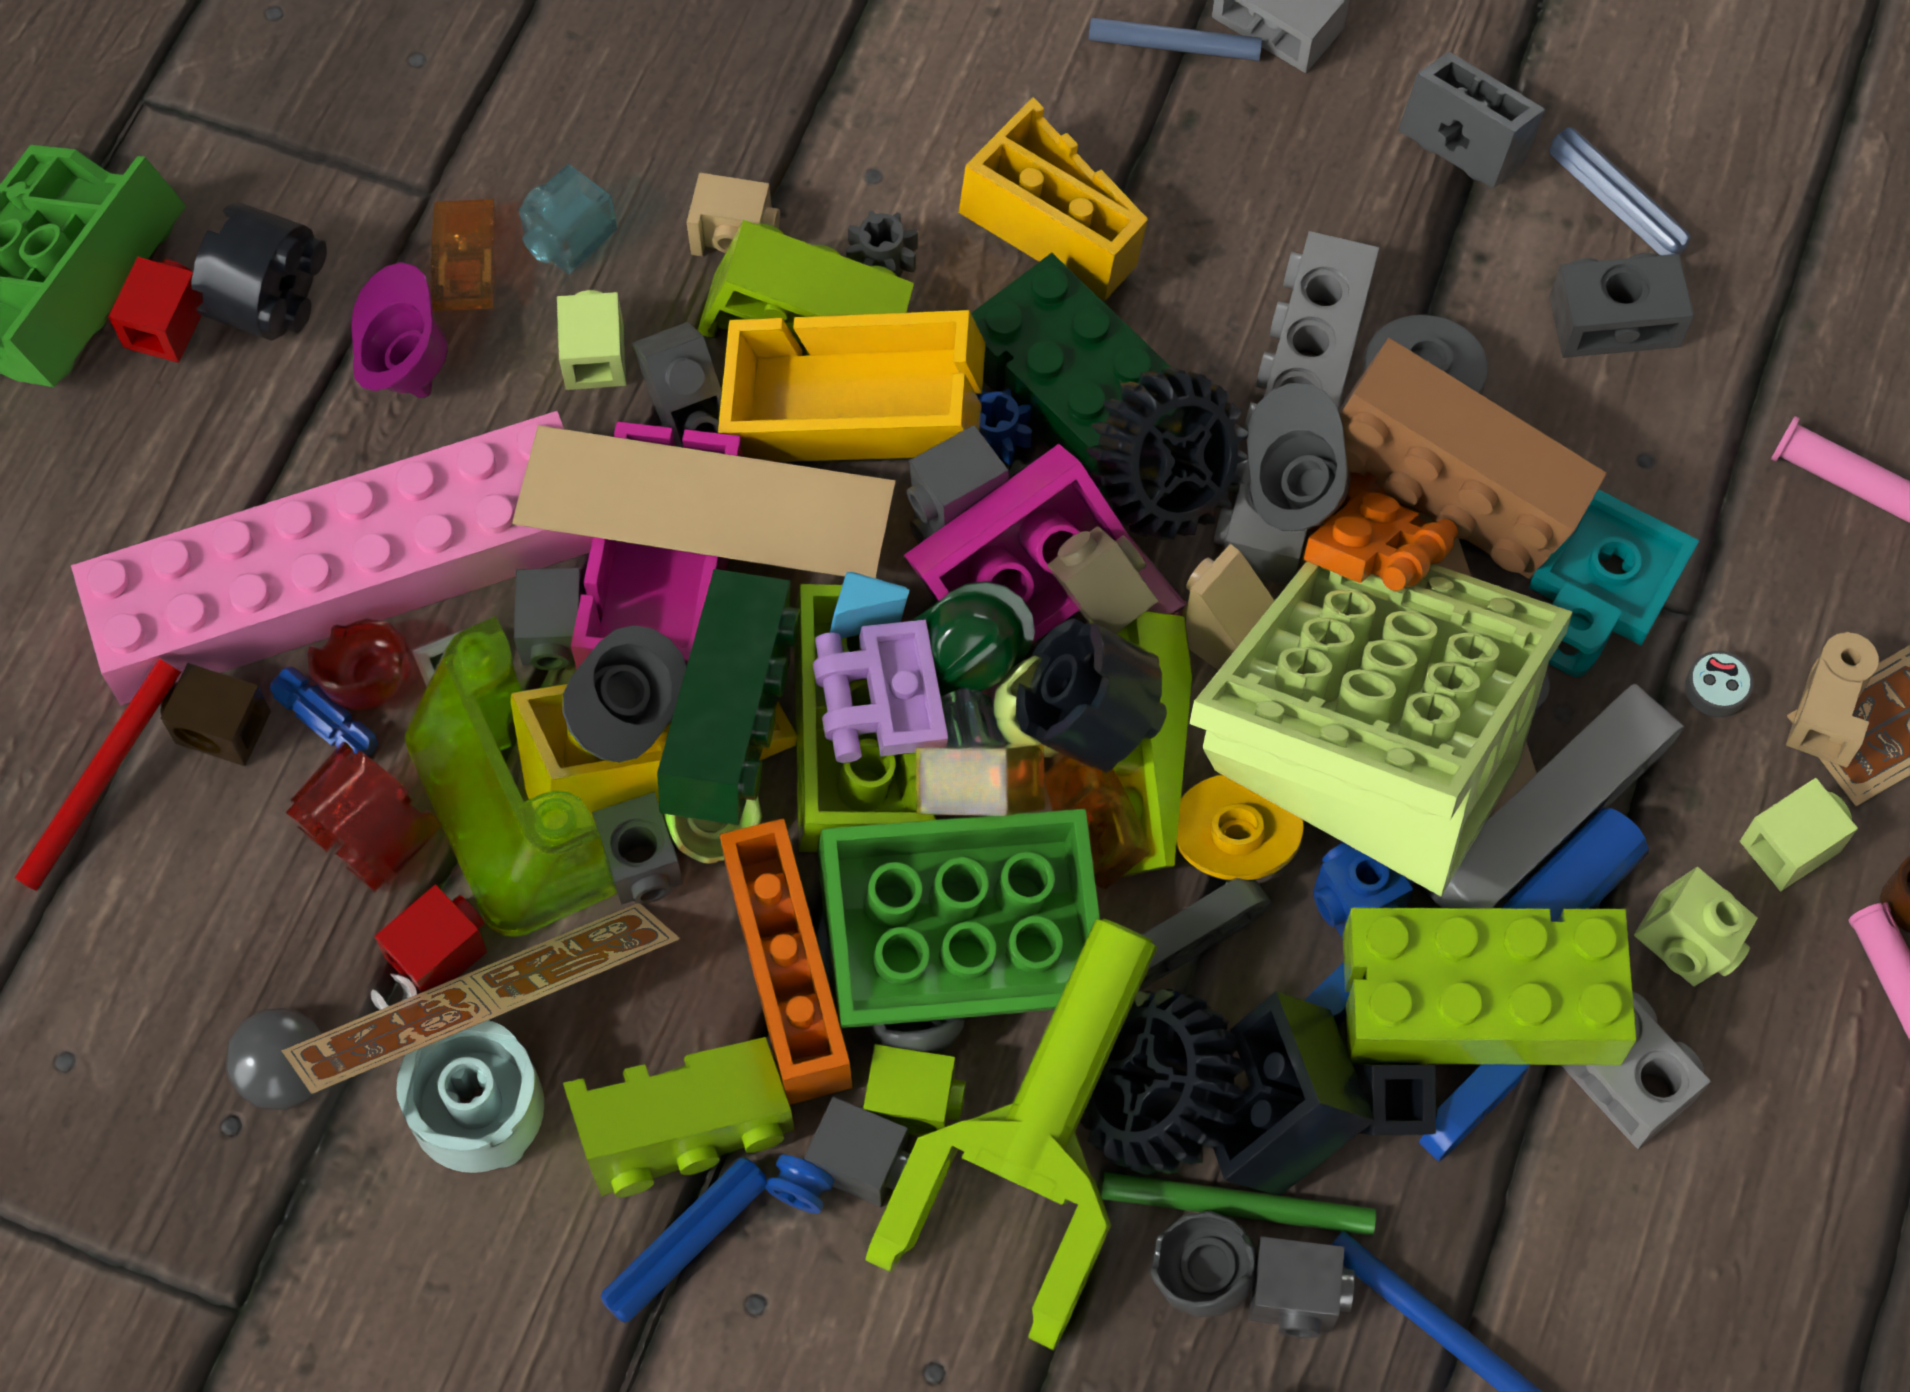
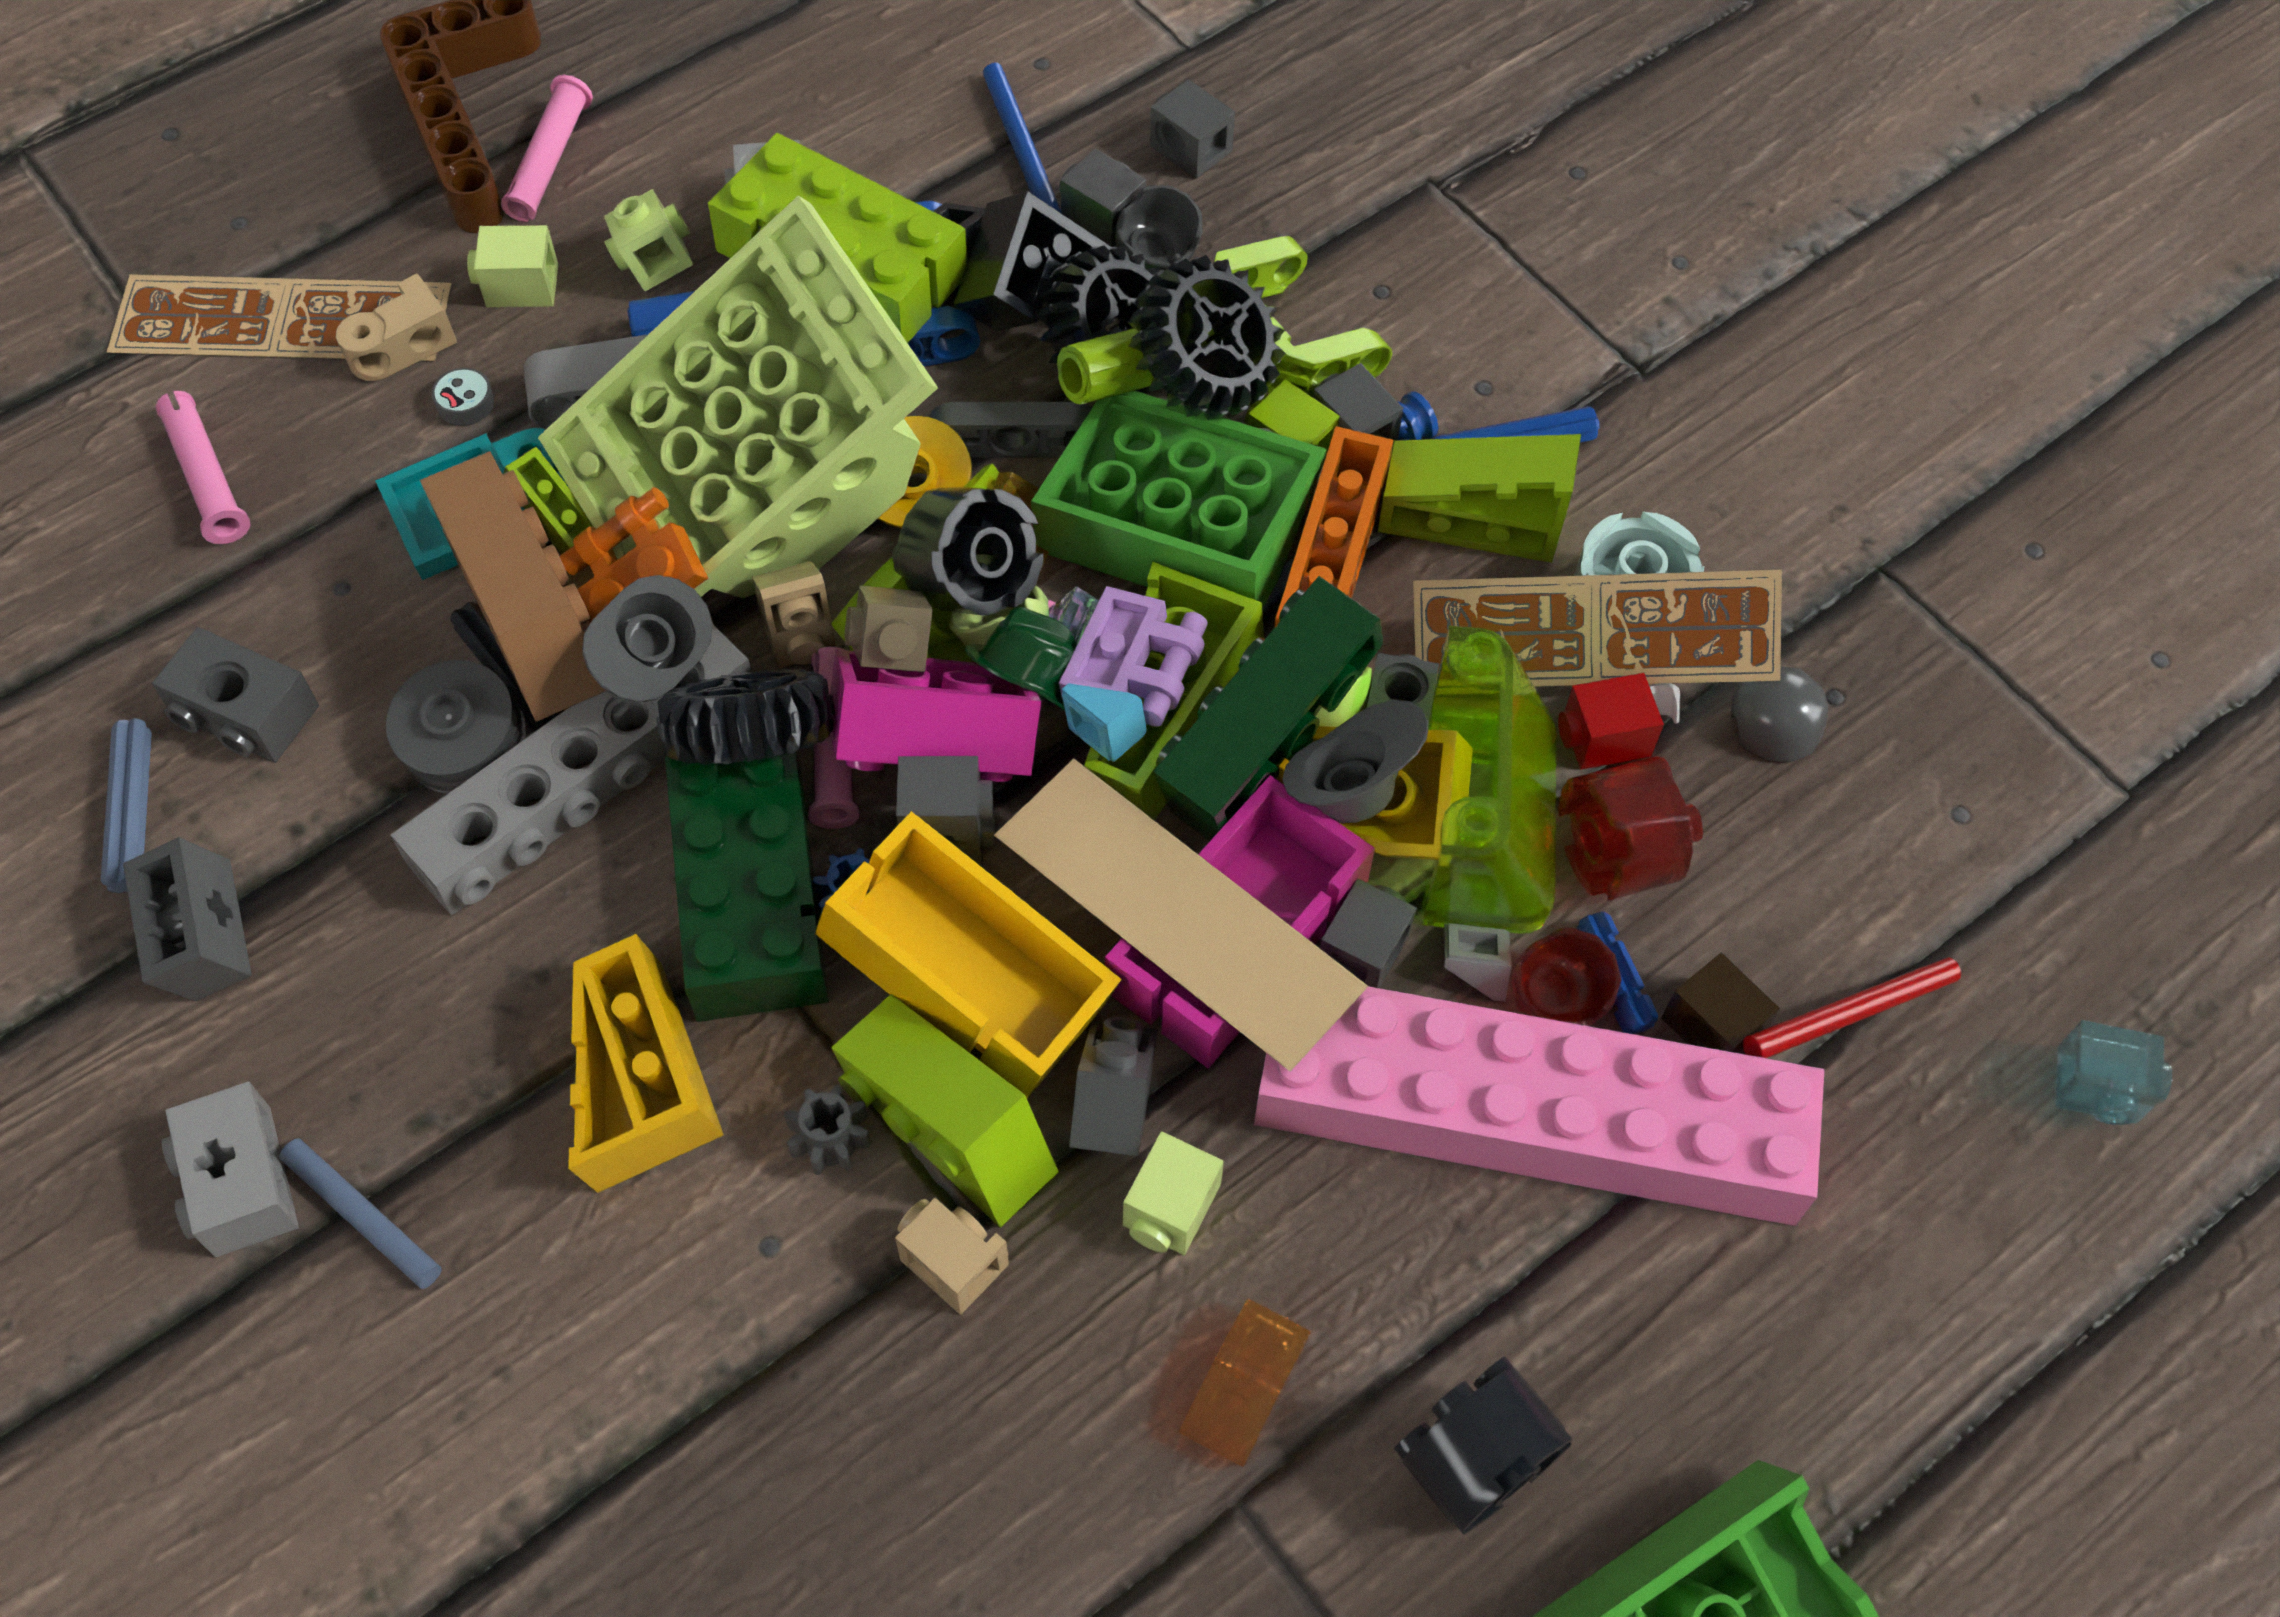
camera: 150 degrees left, 5 degrees down
red brick [108,257,203,363] -> none
magenta piece [351,262,448,398] -> none
clear light blue brick [519,163,617,274] -> none
clear yellow slope [916,744,1045,816] -> none
none -> lime piece [503,447,593,554]
none -> black gear [1128,255,1286,420]

